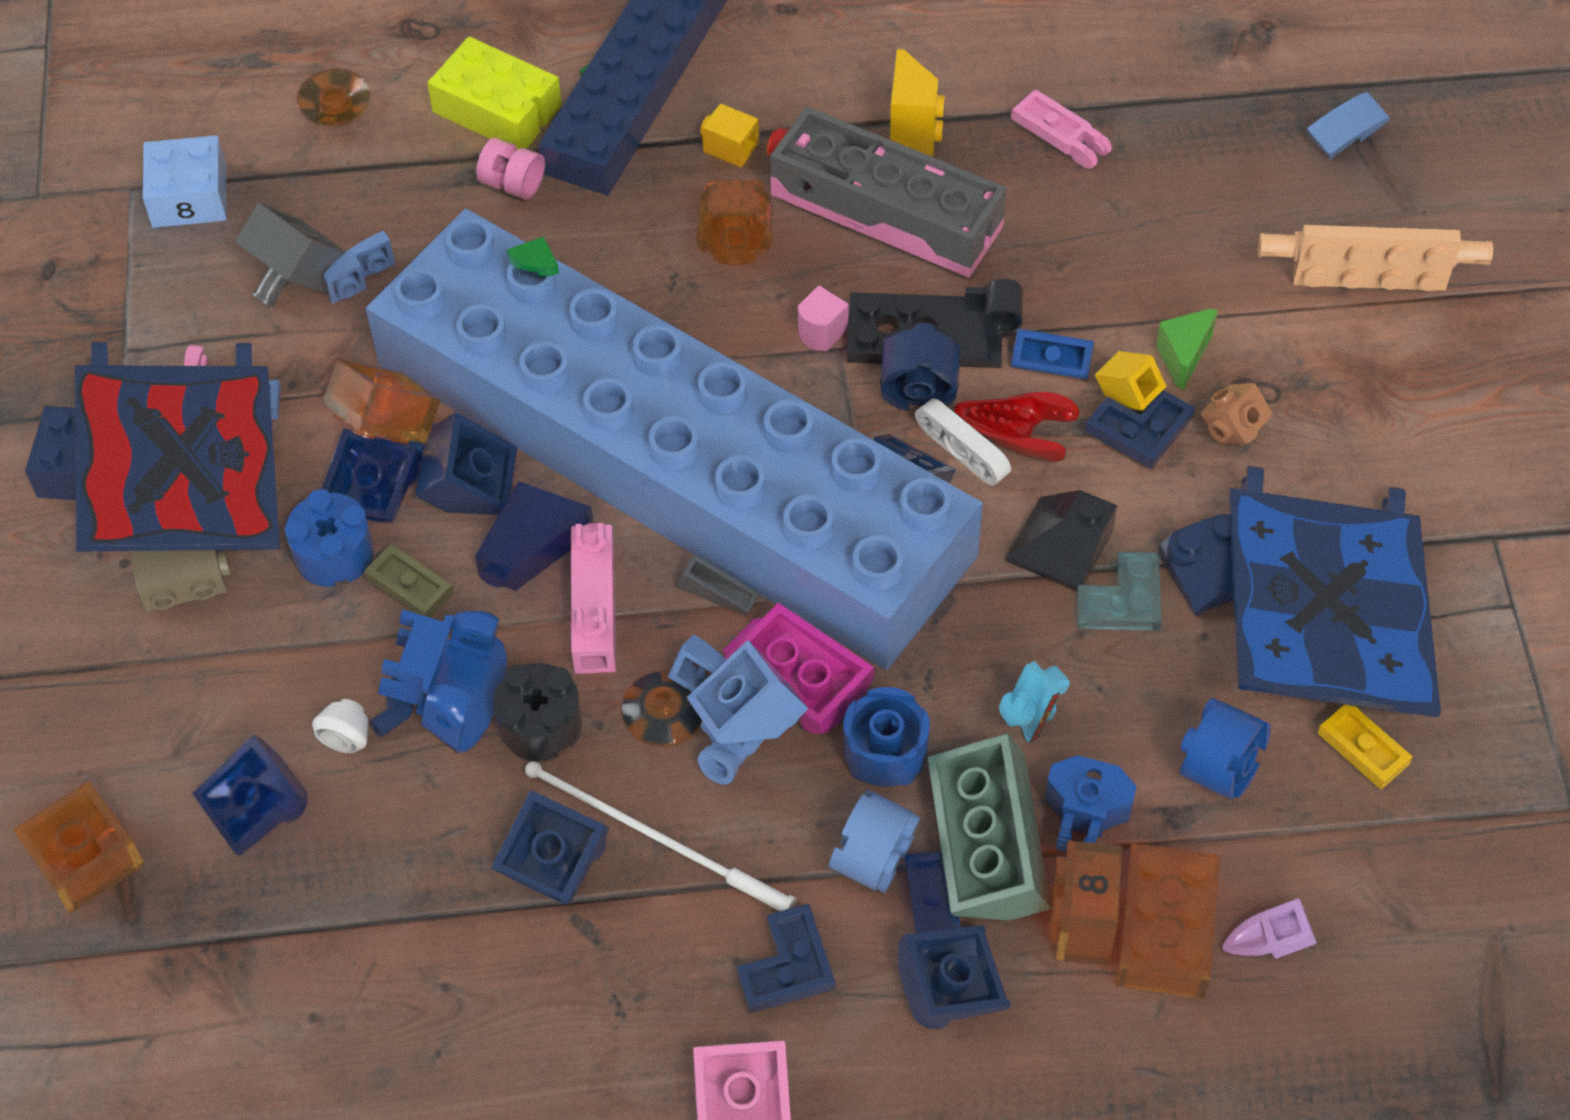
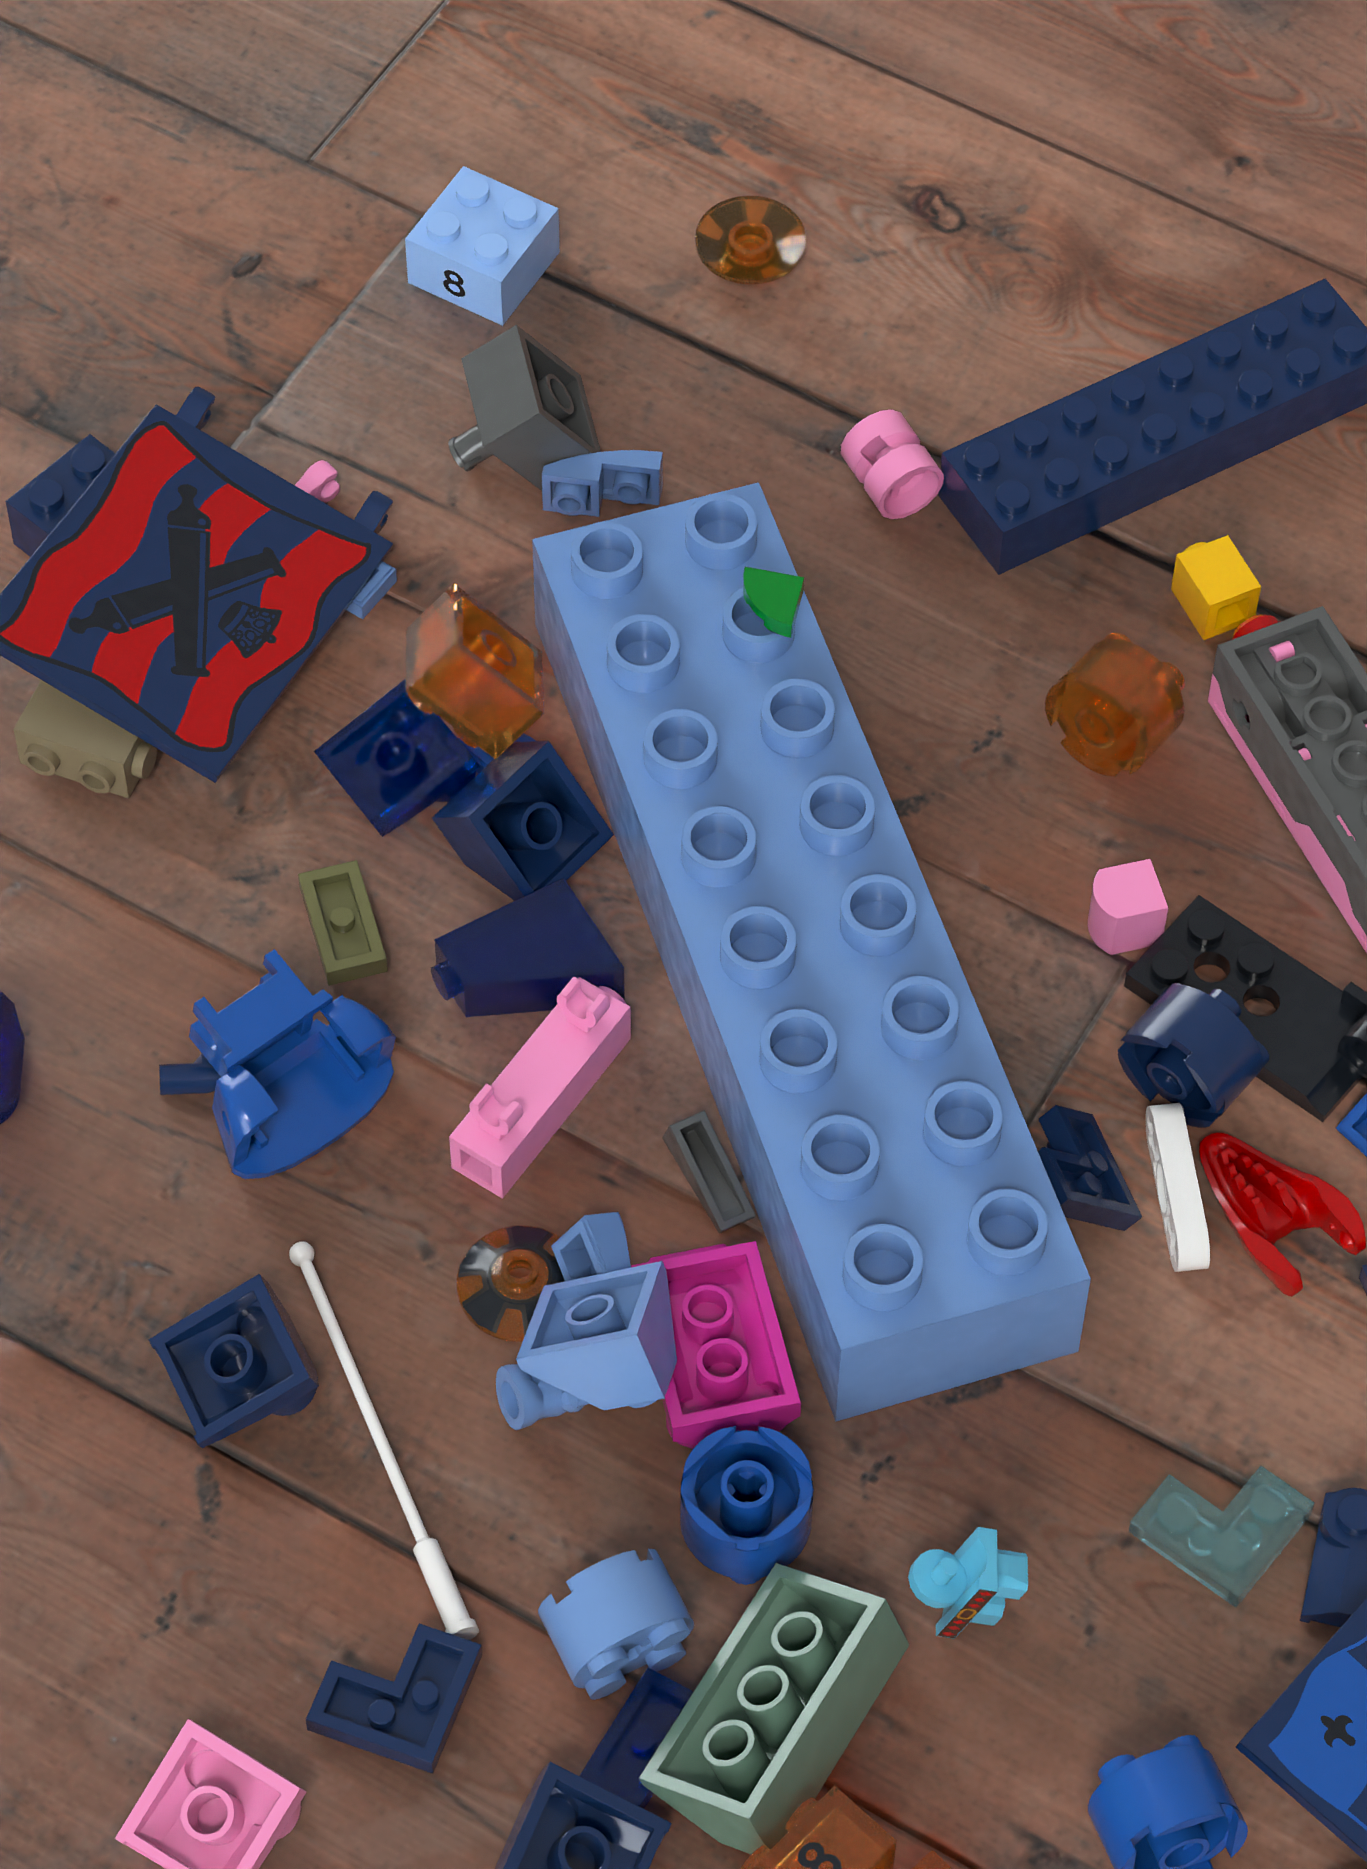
camera: 35 degrees right, 0 degrees up
blue brick [285,489,374,587] -> none
white cone [312,699,368,753] -> none
neon yellow piece [427,36,562,150] -> none
black brick [493,663,582,762] -> none
black slope [1006,490,1117,593] -> none
blue hinge [1045,755,1137,859] -> none

